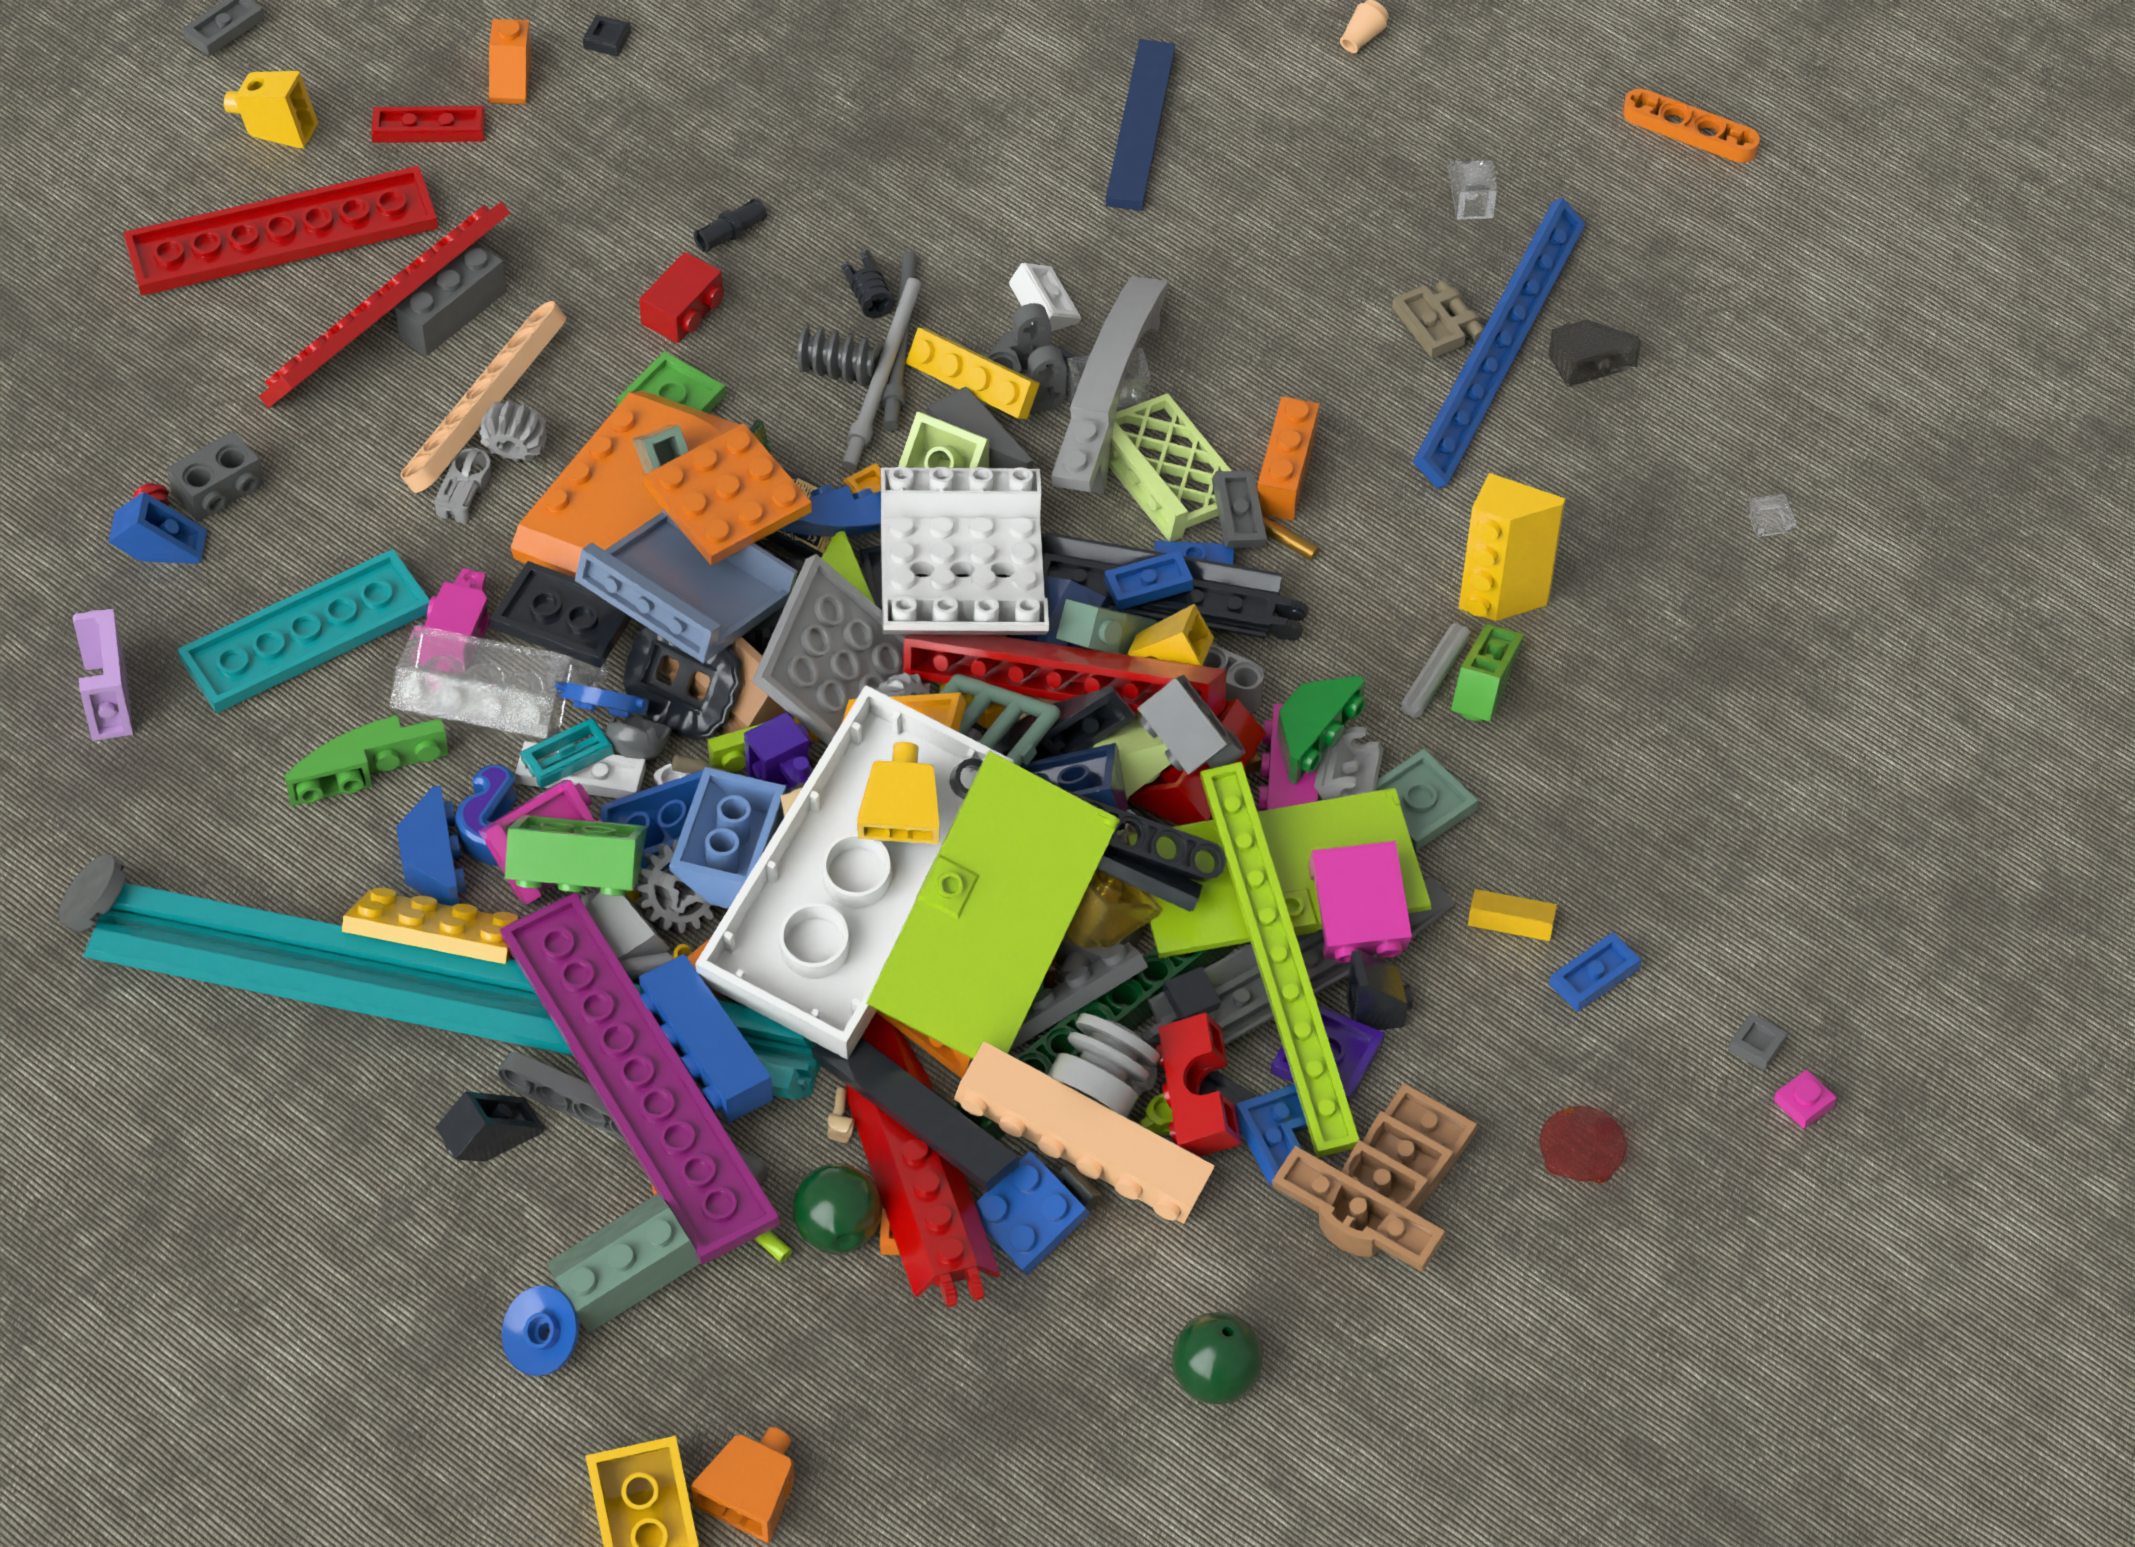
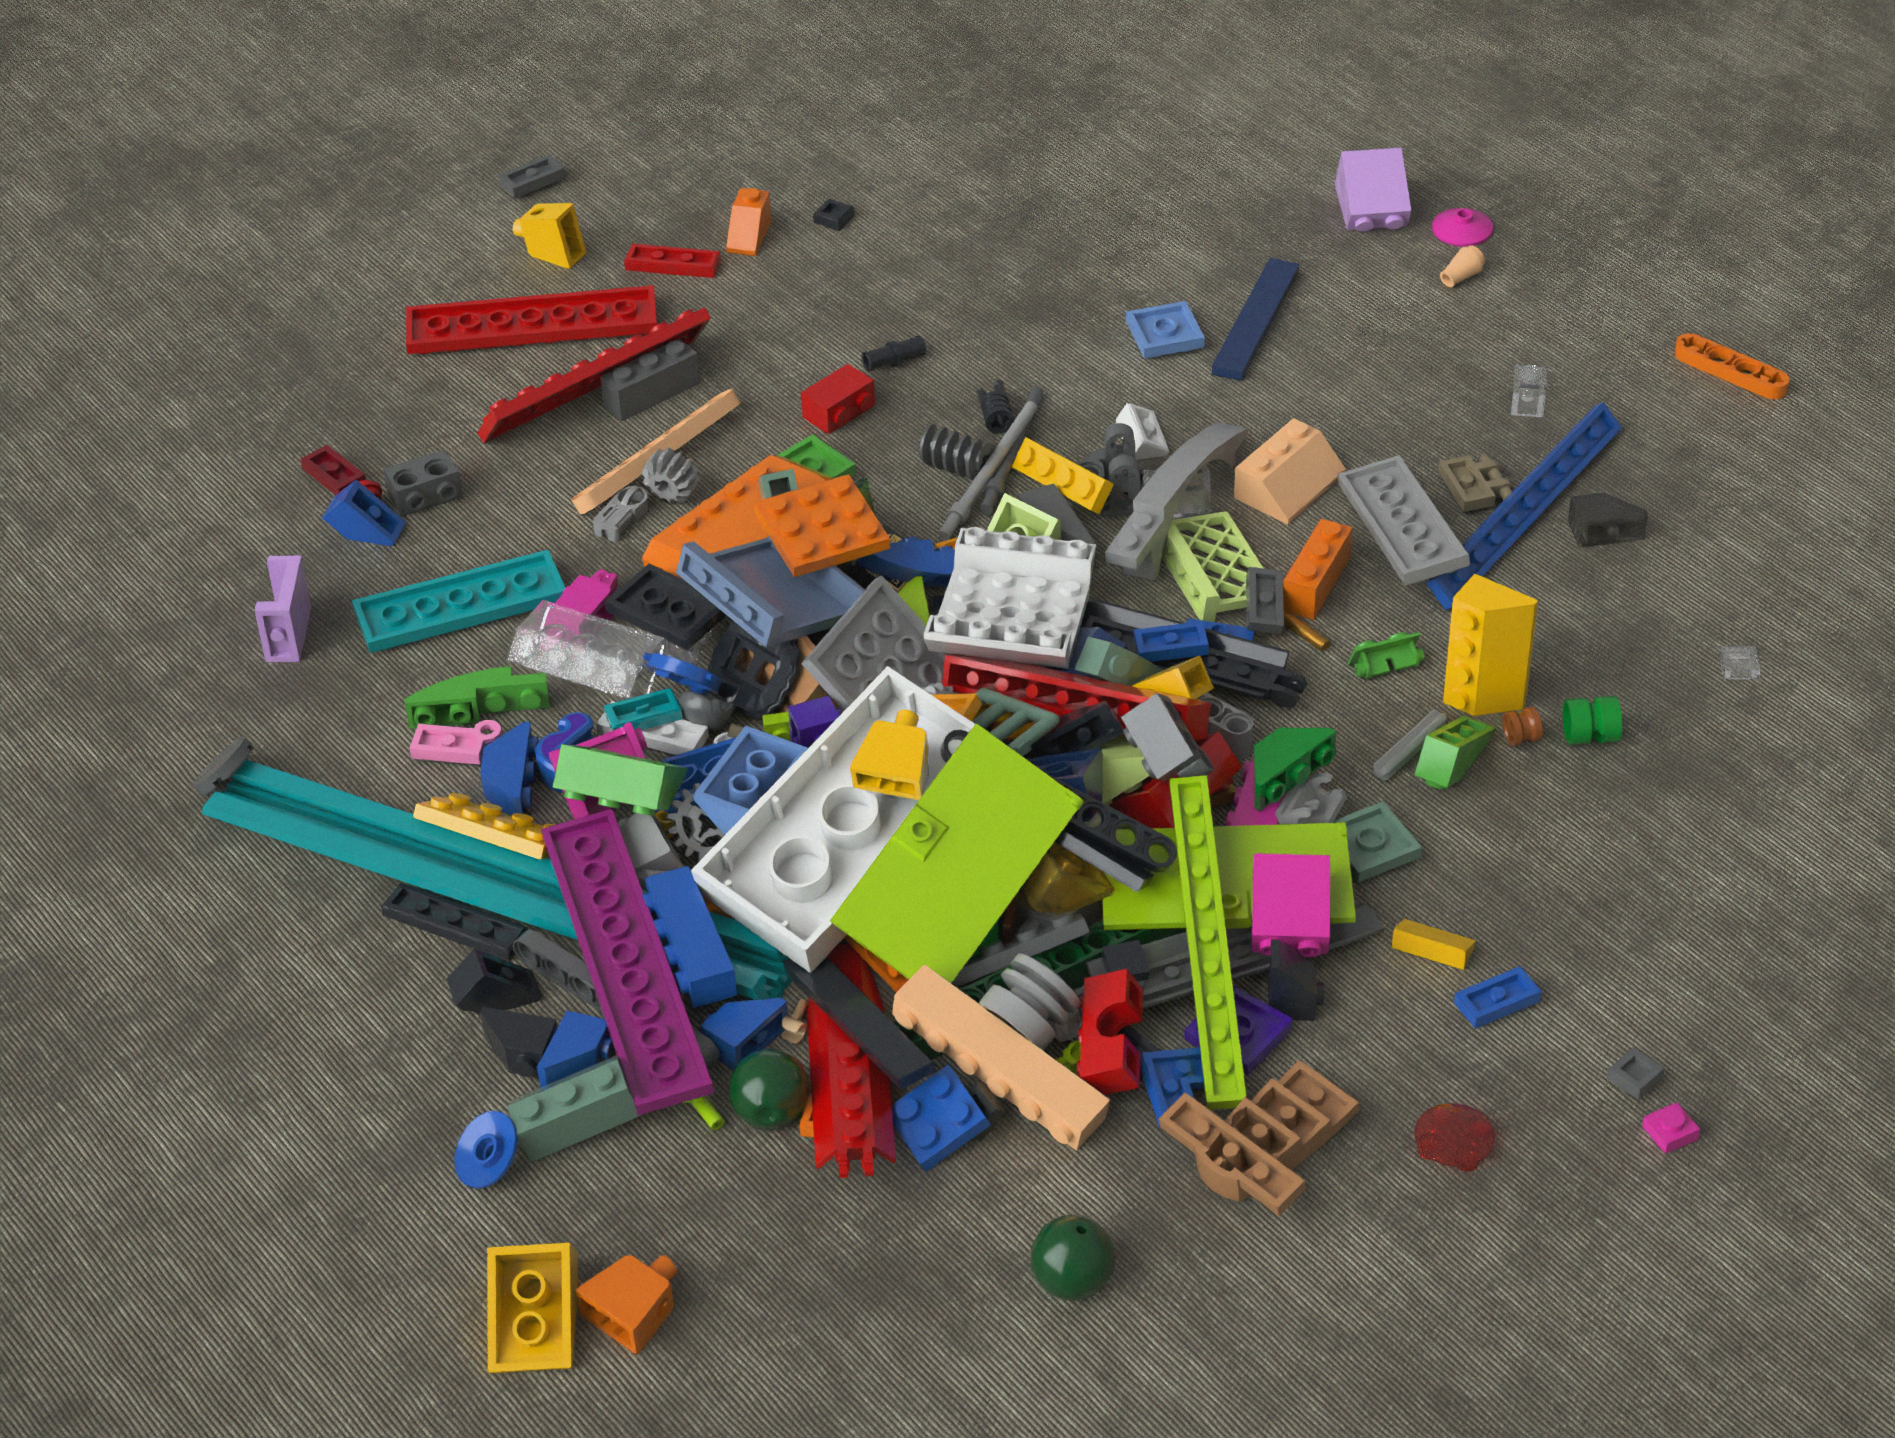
camera: 15 degrees right, 10 degrees down
none -> dark red plate [300,445,366,495]
none -> black tile [381,882,528,962]
none -> bright pink hinge [409,720,502,764]
none -> black slope [480,1007,558,1078]
none -> blue slope [537,1010,615,1088]
none -> blue slope [700,998,788,1070]
none -> medium blue plate [1126,301,1205,359]
none -> light nougat slope [1234,418,1346,525]
none -> light grey plate [1337,455,1470,585]
none -> bright green hinge [1348,632,1424,679]
none -> dark orange wheel [1502,706,1543,747]
none -> green wheel [1562,696,1622,745]

